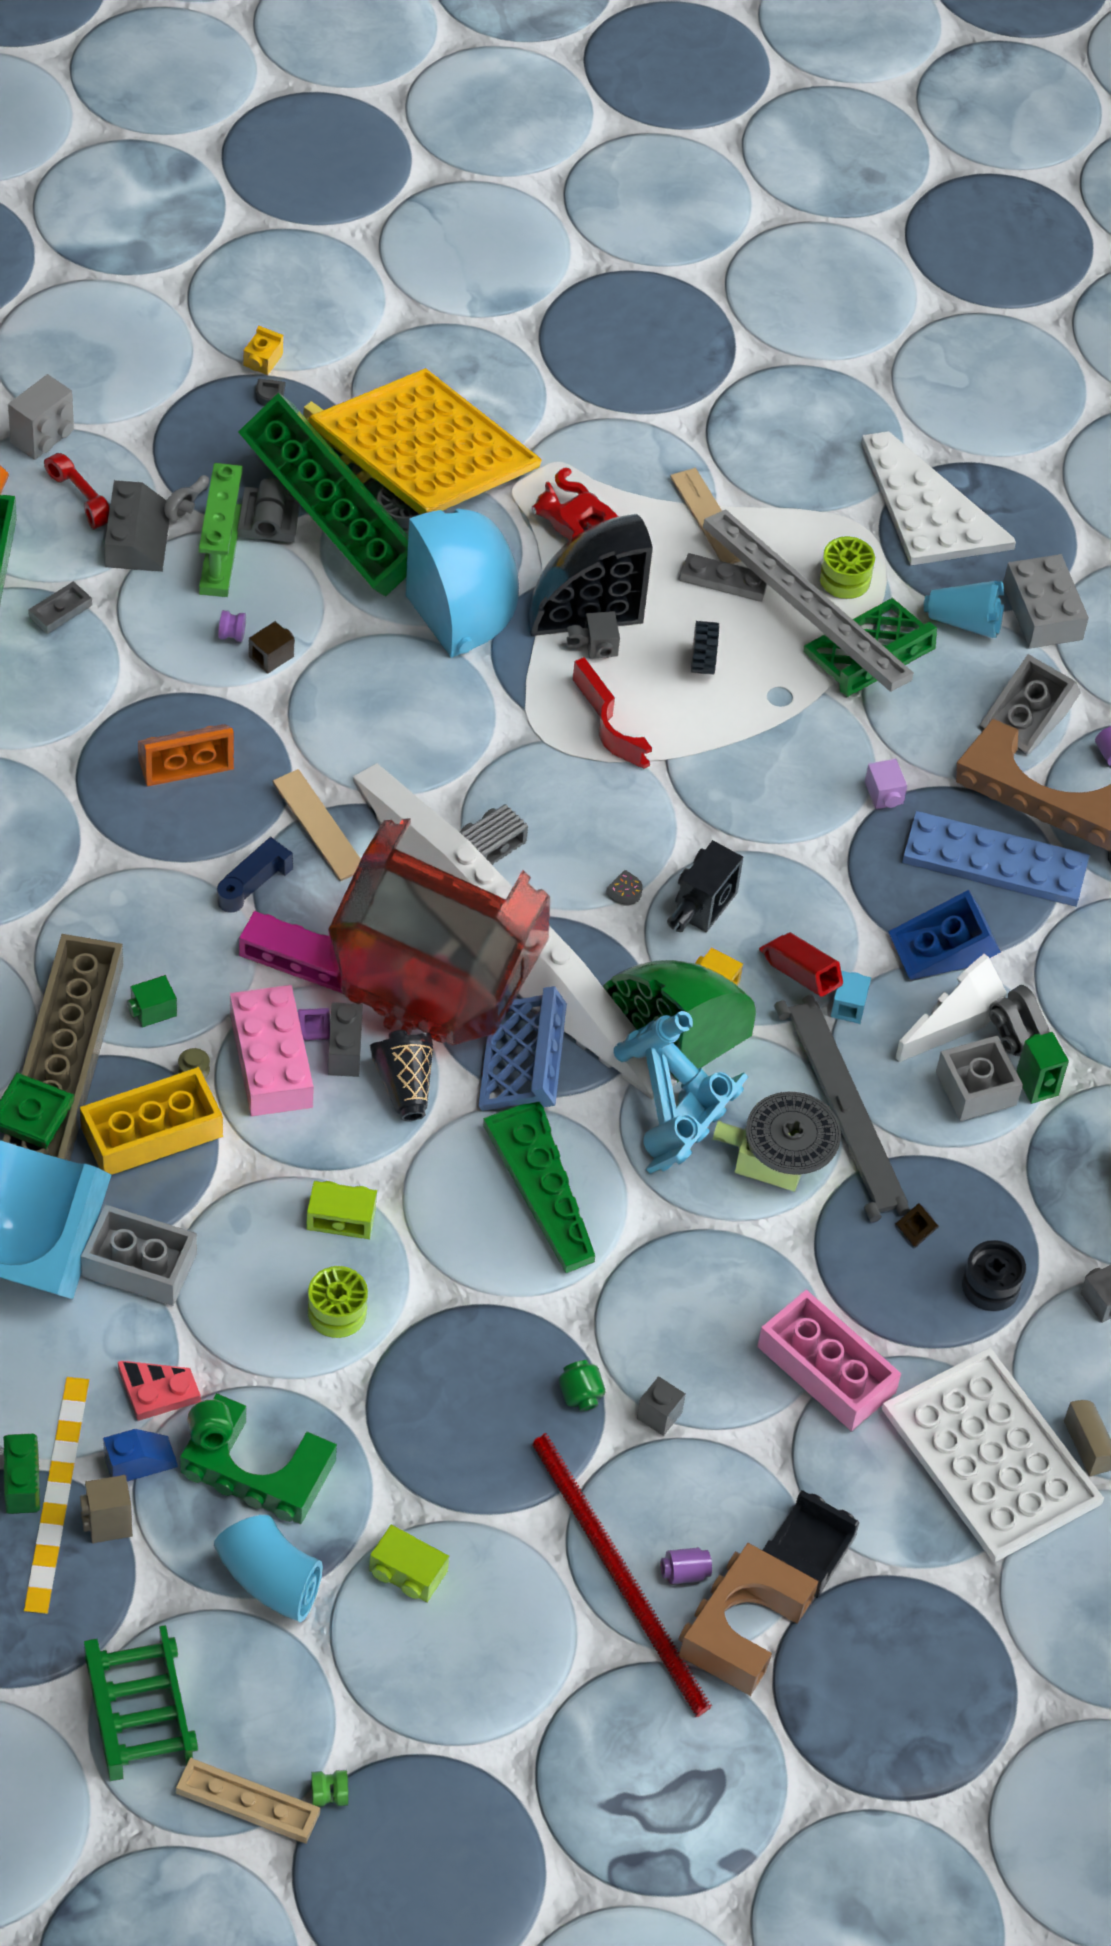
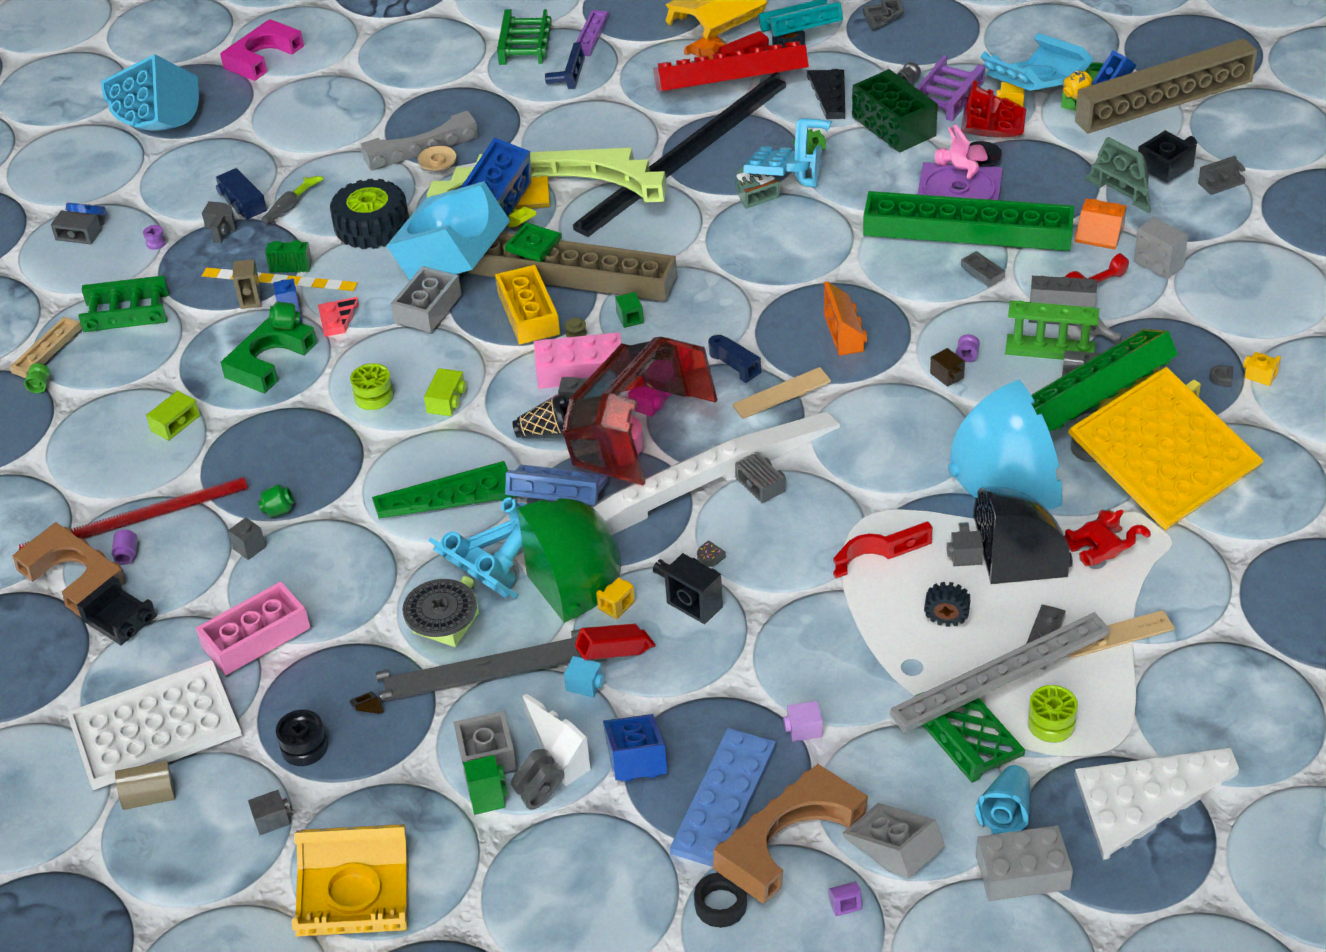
camera: 105 degrees right, 10 degrees down
medium azure brick [214,1515,323,1623] -> none

